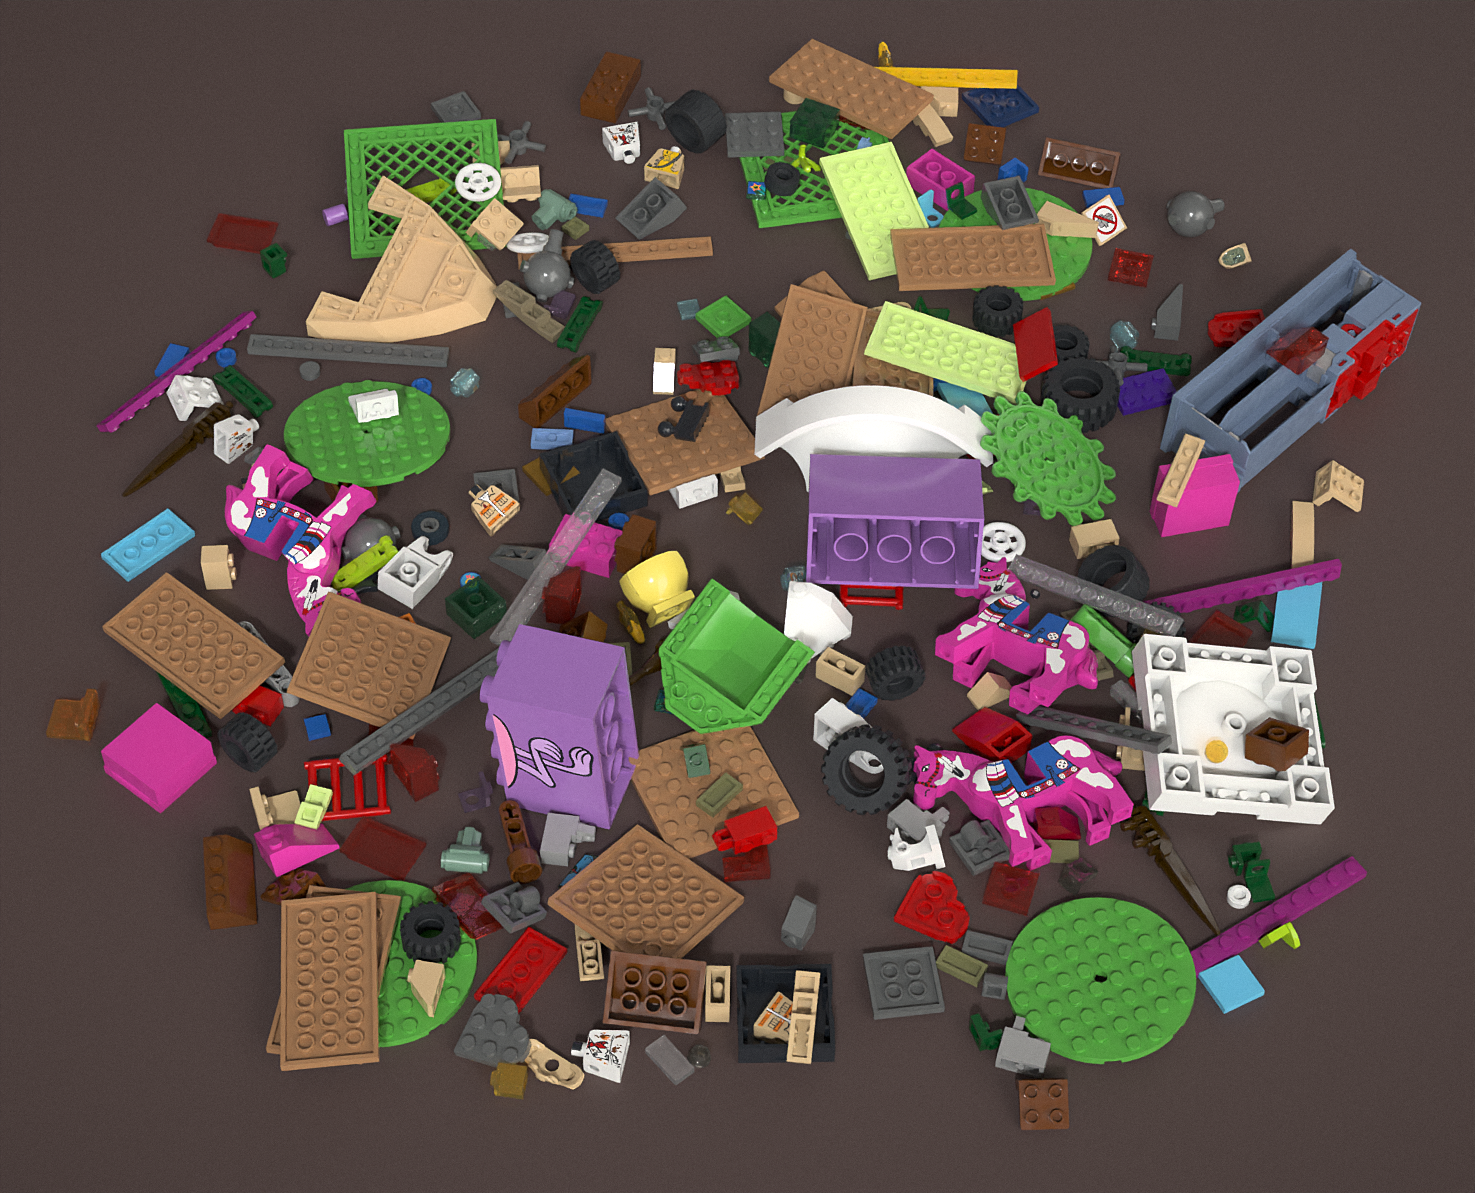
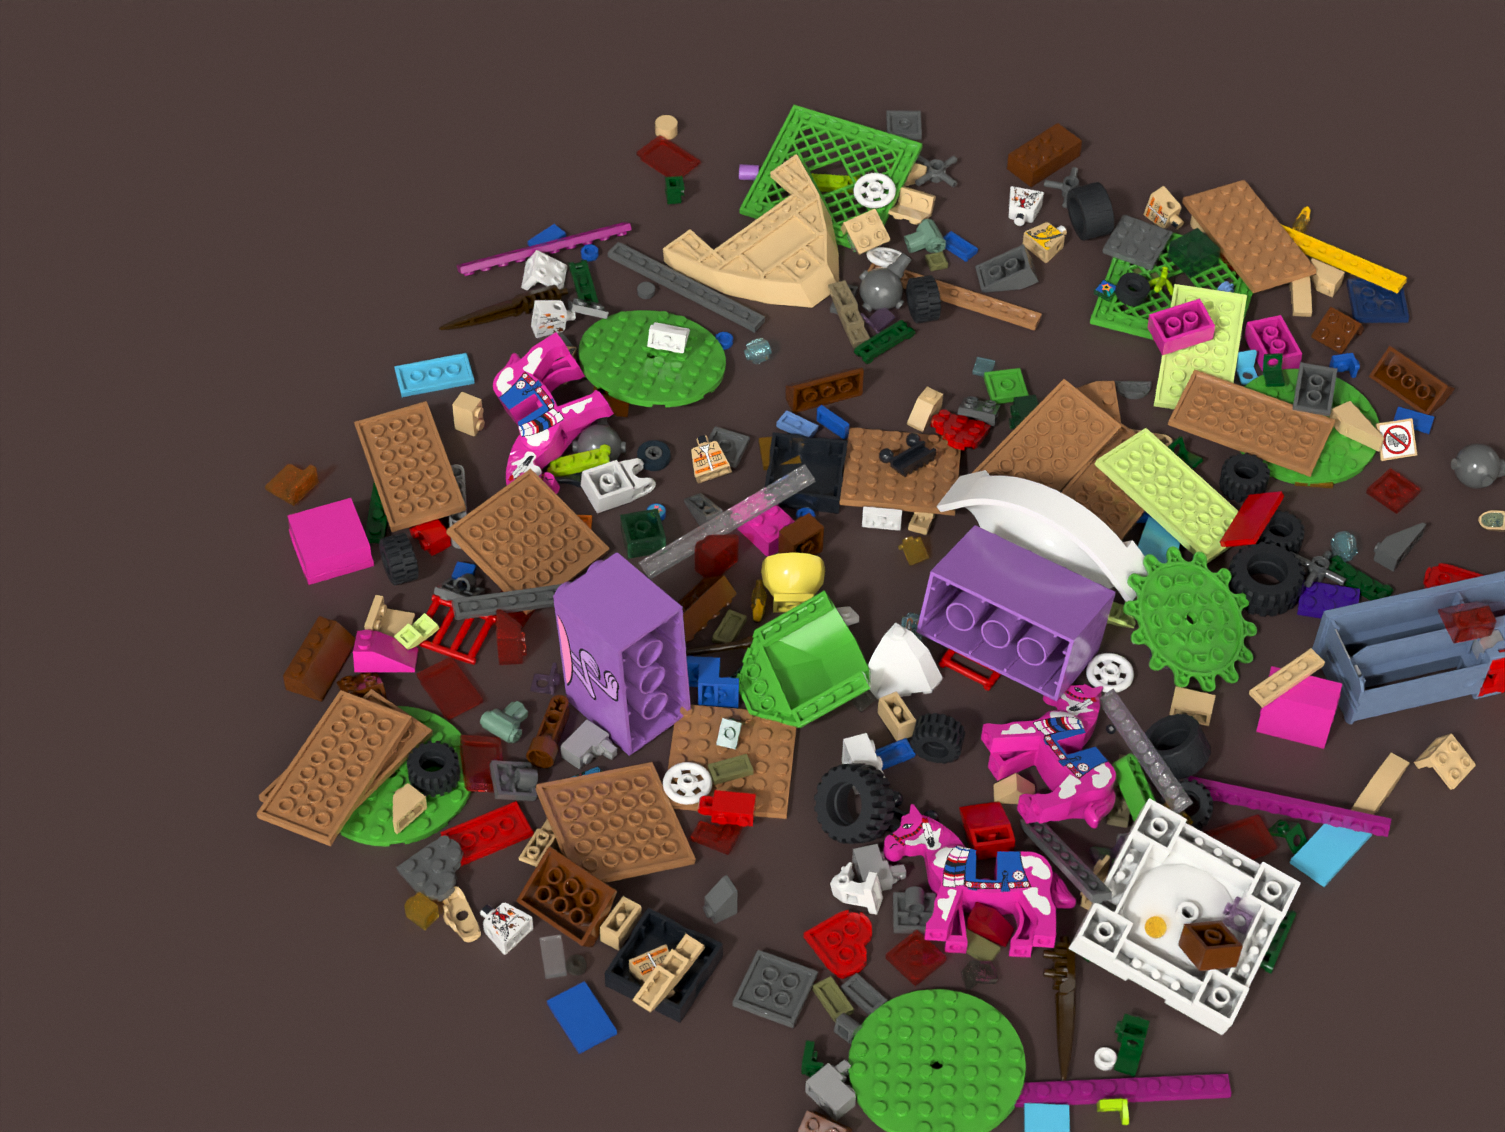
camera: 30 degrees right, 0 degrees up
none -> dark grey plate [434,573,486,601]
none -> blue tile [547,981,617,1054]
none -> plate [567,298,608,319]
none -> tan piece [655,115,678,140]
none -> white plate [663,762,712,805]
none -> blue bracket [686,656,739,709]
none -> bracket [1089,836,1125,867]
none -> dark grey tile [1115,381,1152,399]
none -> tan torso [1143,186,1184,229]
none -> dark pink brick [1147,298,1215,355]
none -> clear purple bracket [1222,896,1253,935]

